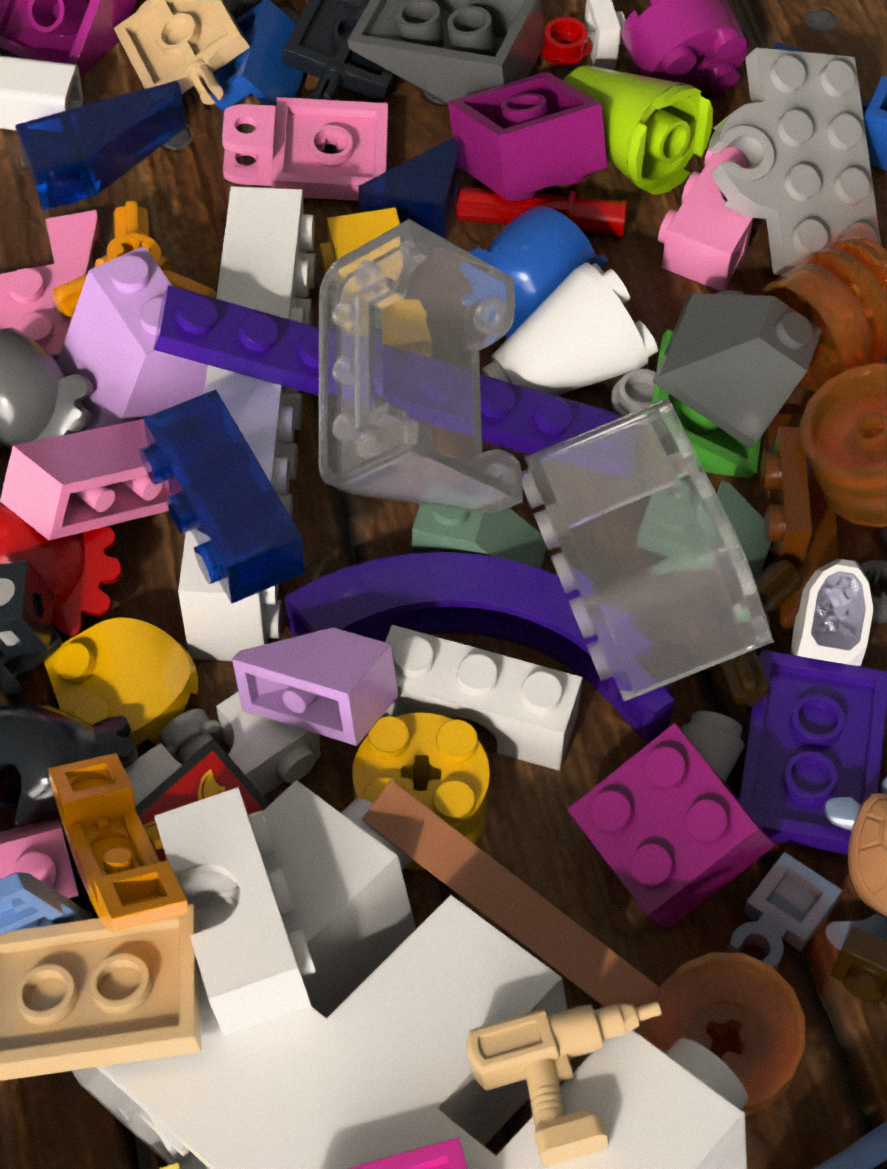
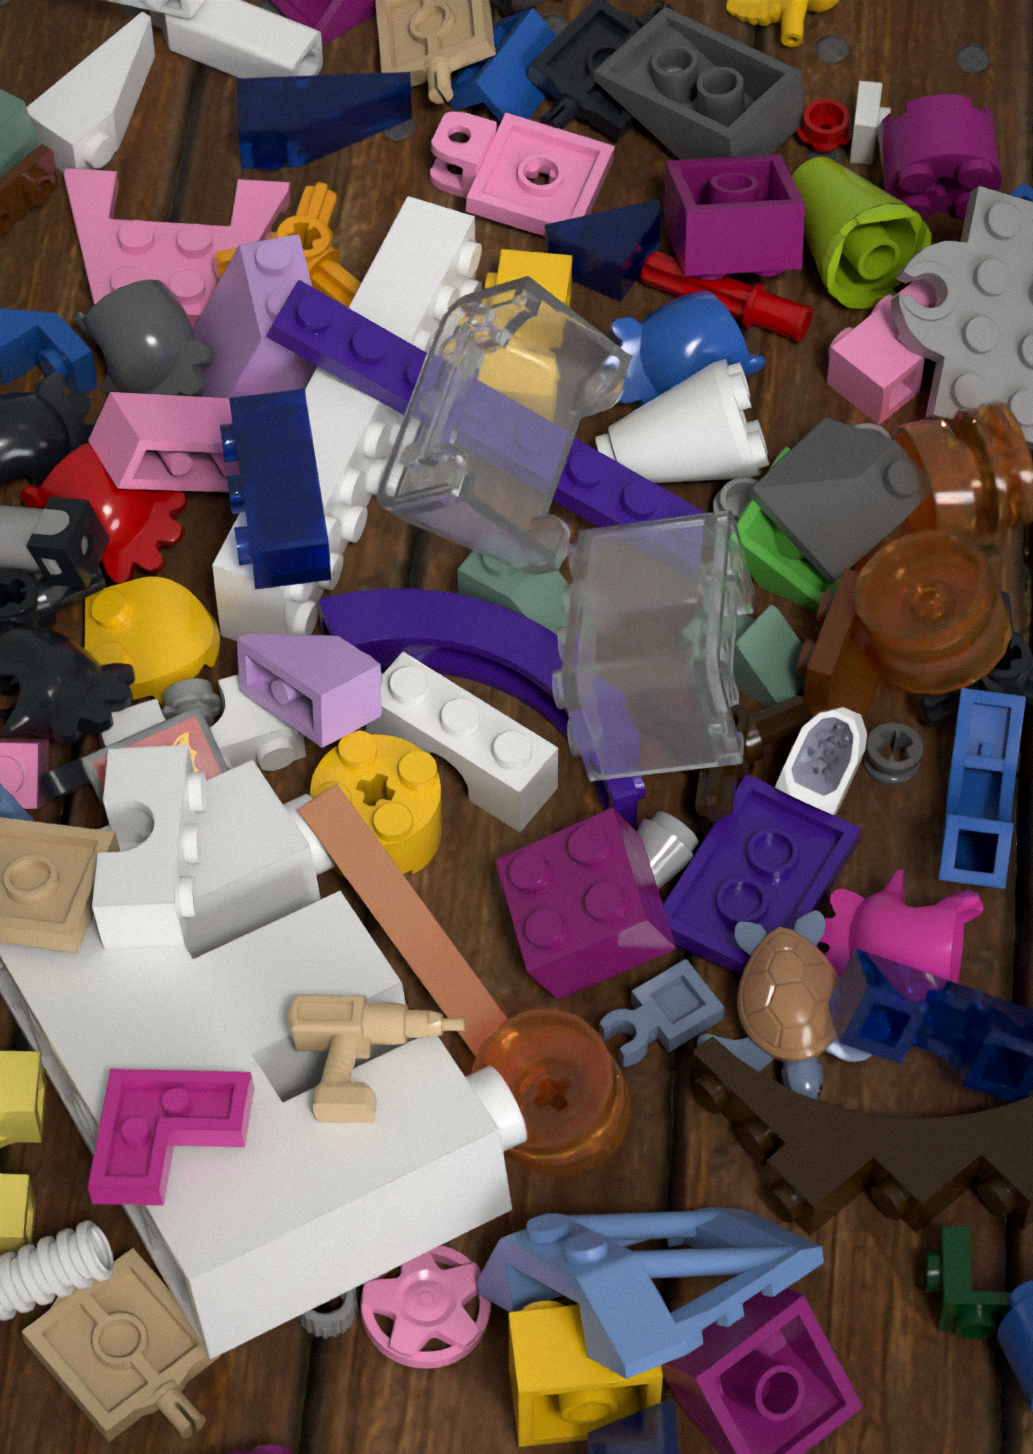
camera: 20 degrees right, 0 degrees up
light orange slope [48,753,189,932] -> none

